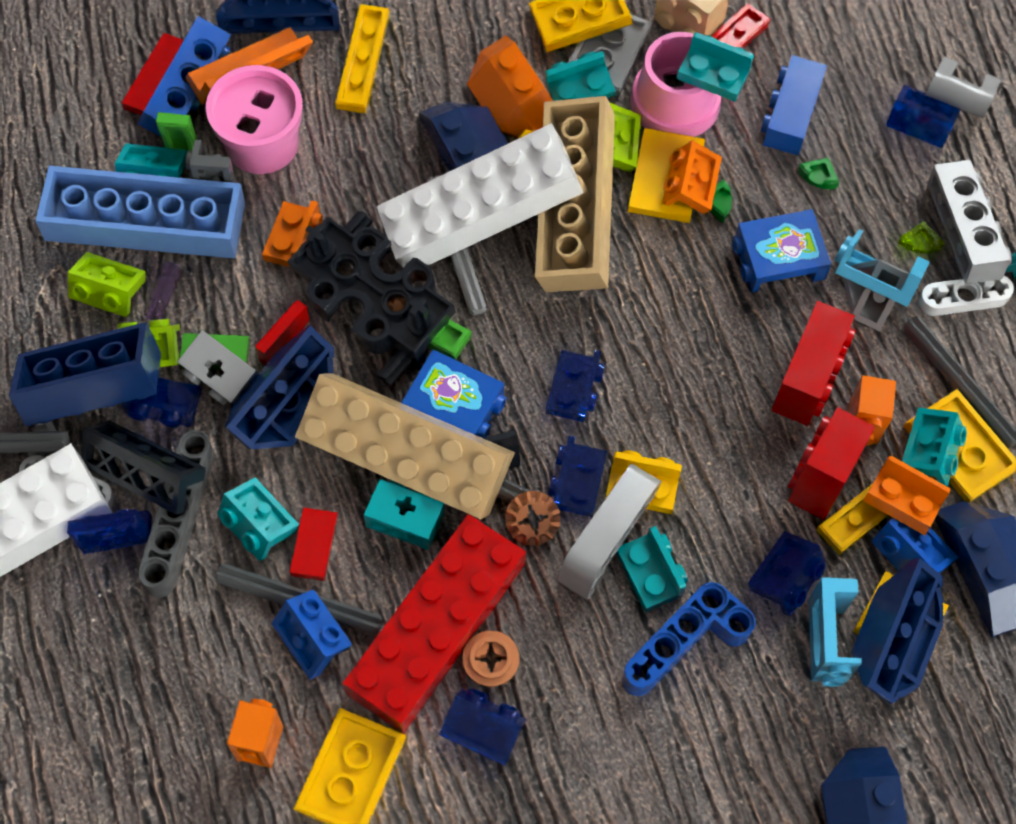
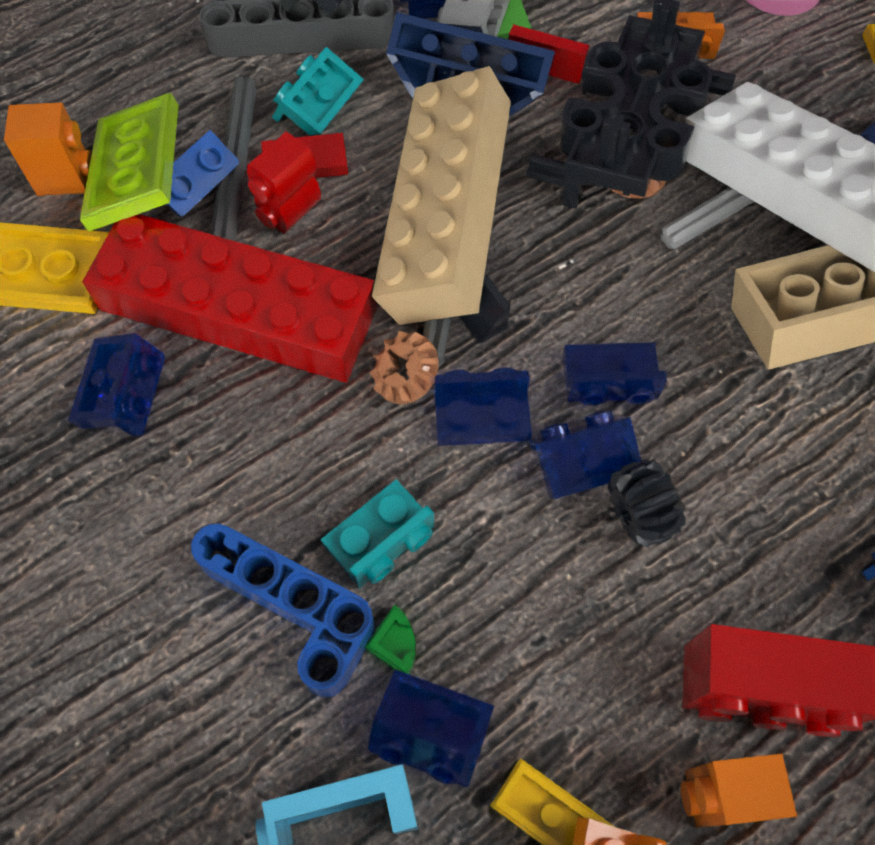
camera: 75 degrees right, 0 degrees up
teal brick [364,479,445,551] -> none
blue panel [401,349,507,438] -> none
bright green tile [427,320,472,360] -> none
nougat gear [462,631,519,688] -> none
light grey beam [558,463,662,600] -> none
yellow bracket [605,450,682,515] -> none
red brick [787,407,875,520] -> none
none -> lime tile [80,93,179,232]
none -> red brick [247,131,321,234]
none -> green tile [365,604,416,679]
none -> clear blue bracket [529,410,642,499]
none -> black gear [608,459,686,547]

